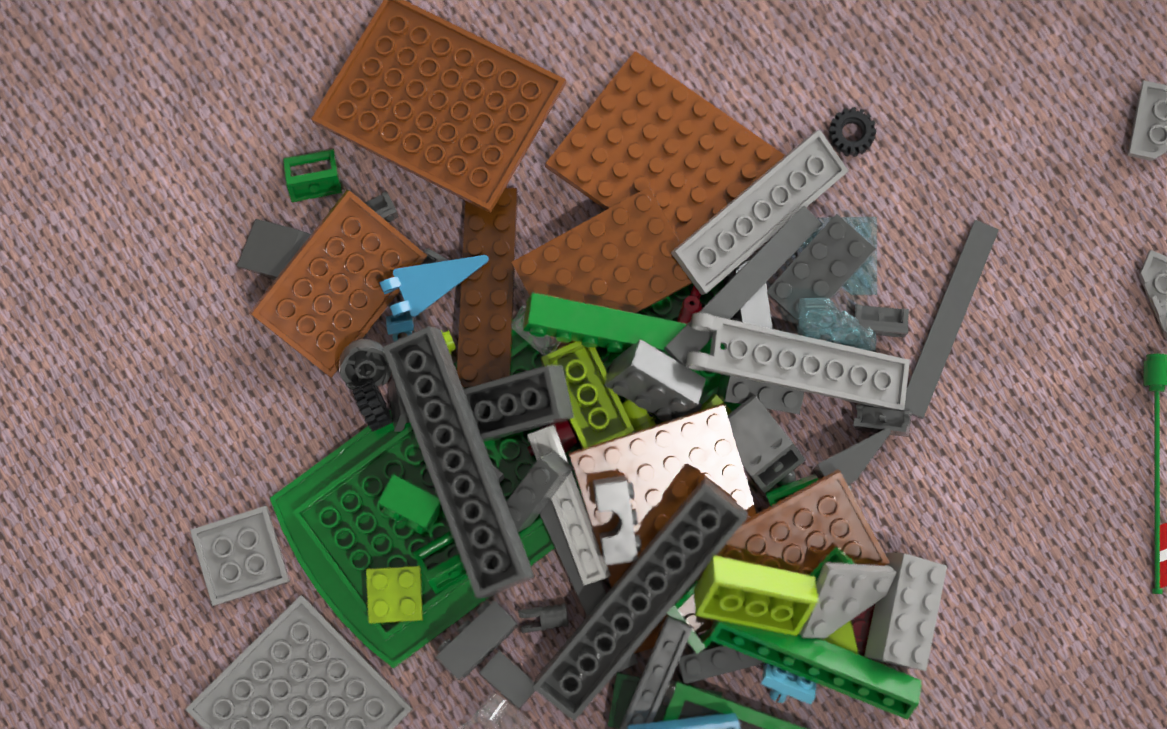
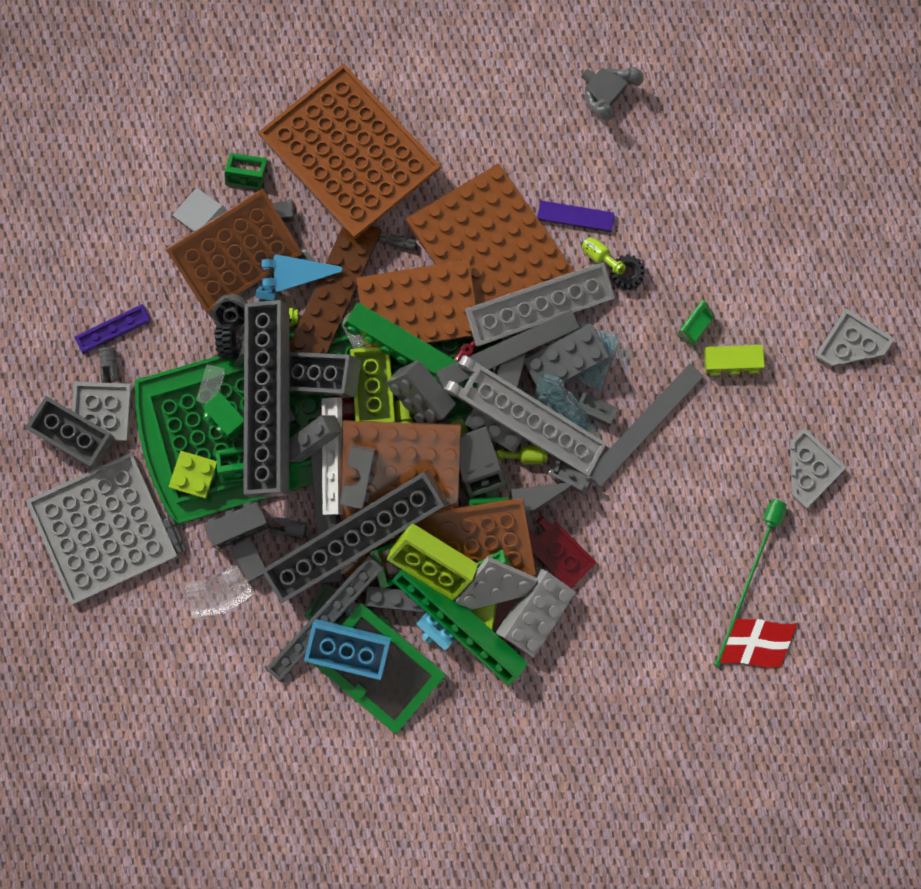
camera: 25 degrees right, 0 degrees up
none -> dark grey brick [25,396,115,470]
none -> dark purple tile [74,304,151,354]
none -> dark grey hinge [98,347,118,383]
none -> dark grey axle [163,517,186,554]
none -> clear tile [196,364,226,404]
none -> dark grey axle [379,232,416,251]
none -> lime piece [497,445,548,465]
none -> dark red tile [529,516,597,588]
none -> dark purple tile [537,200,615,232]
none -> lime piece [582,237,625,275]
none -> green tile [677,300,715,347]
none -> lime brick [704,345,764,376]

